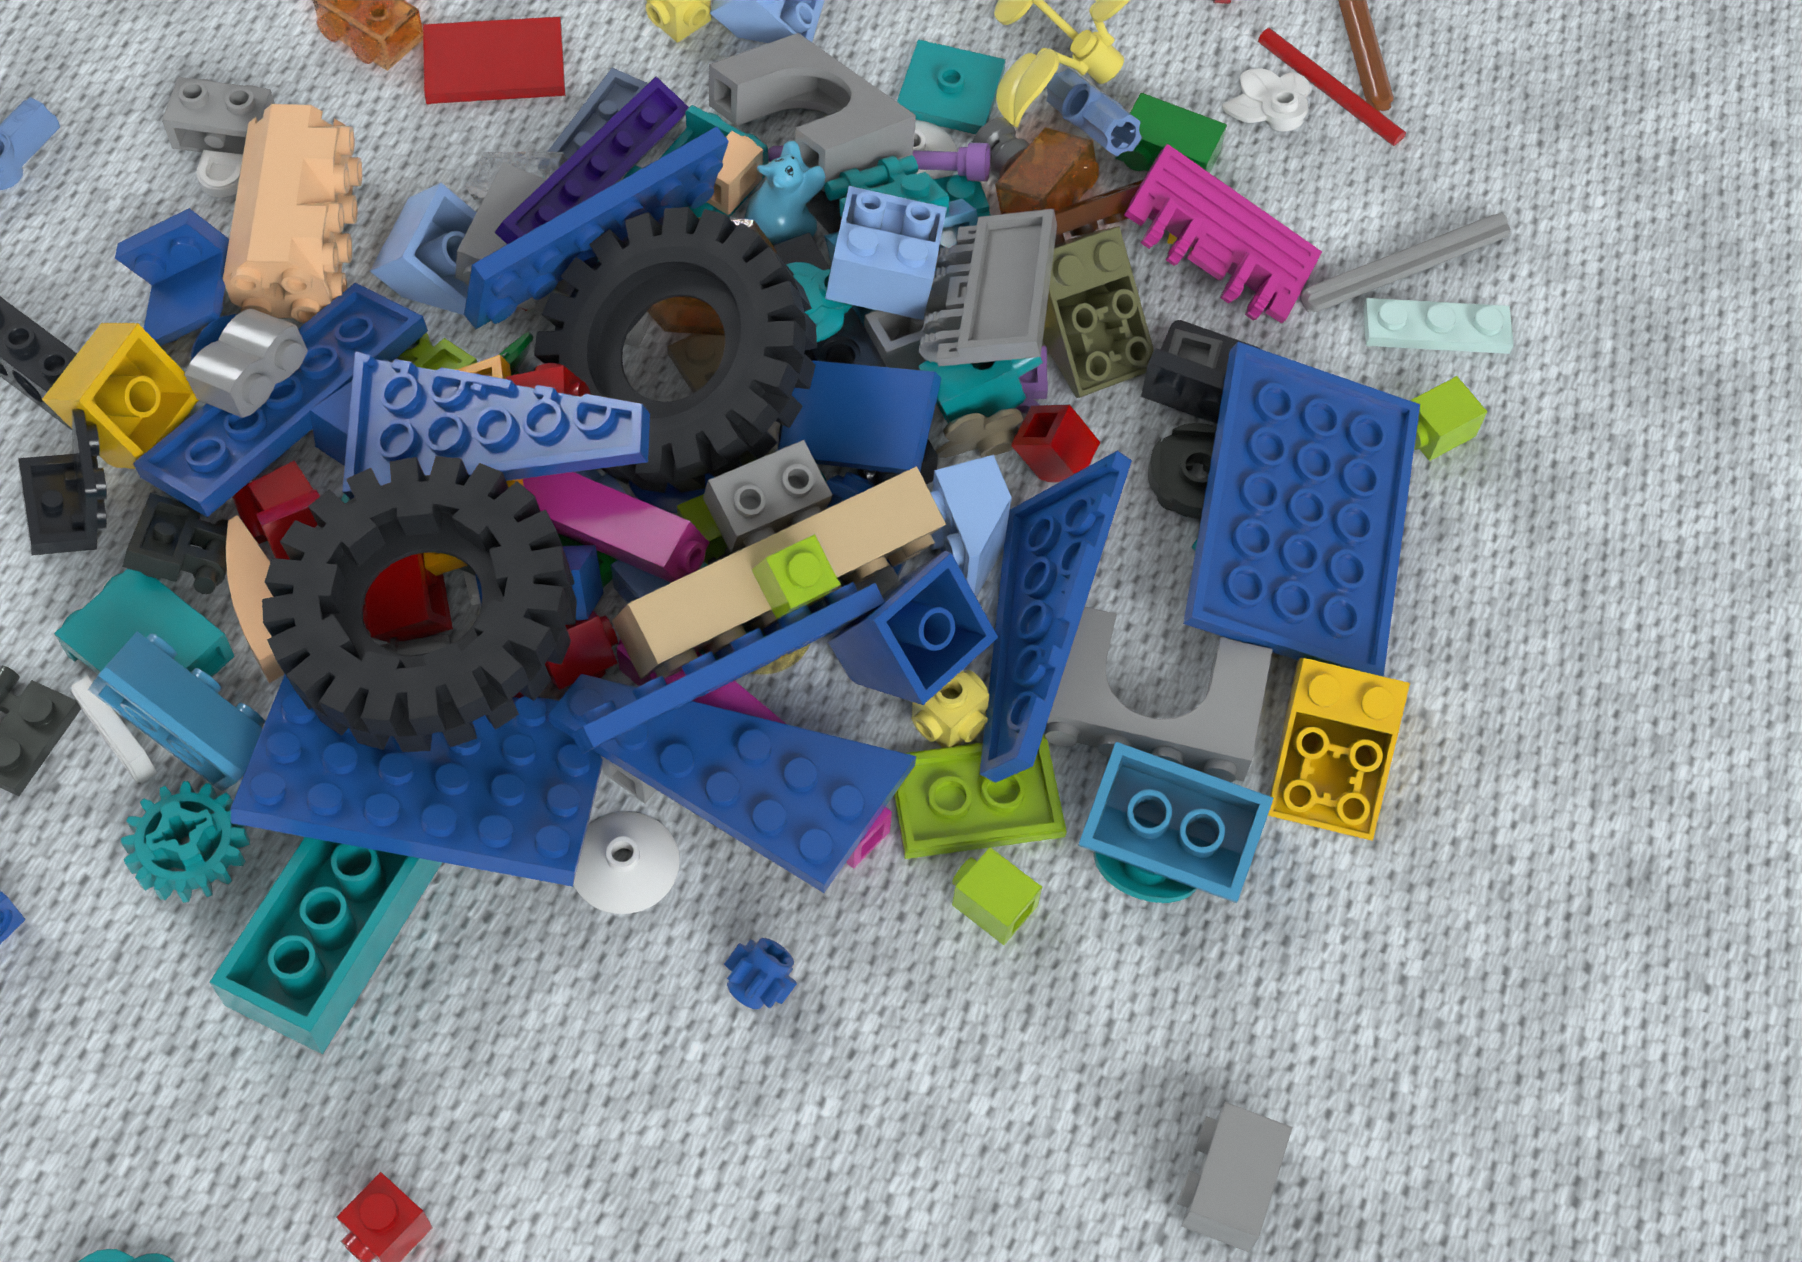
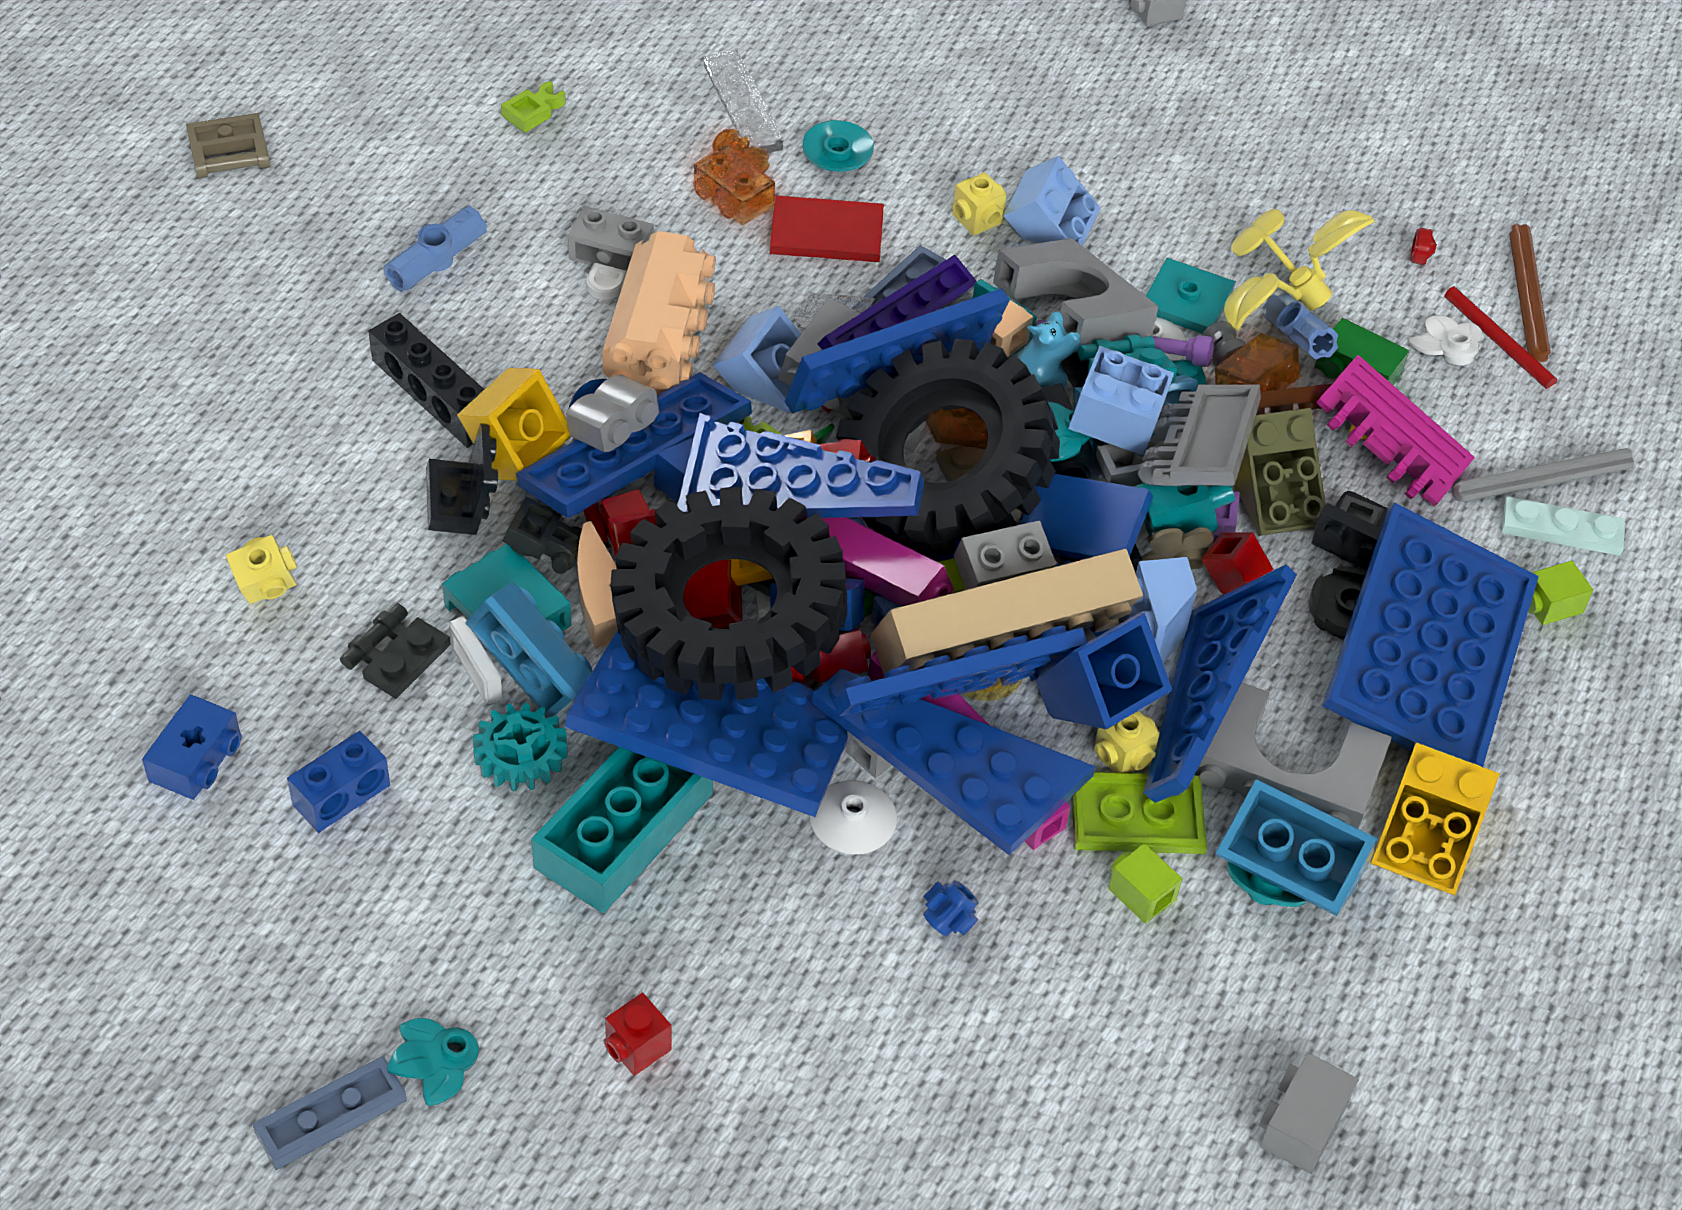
camera: 10 degrees right, 10 degrees down
blue bracket [115,208,229,346] -> none
lime brick [752,534,841,619] -> none

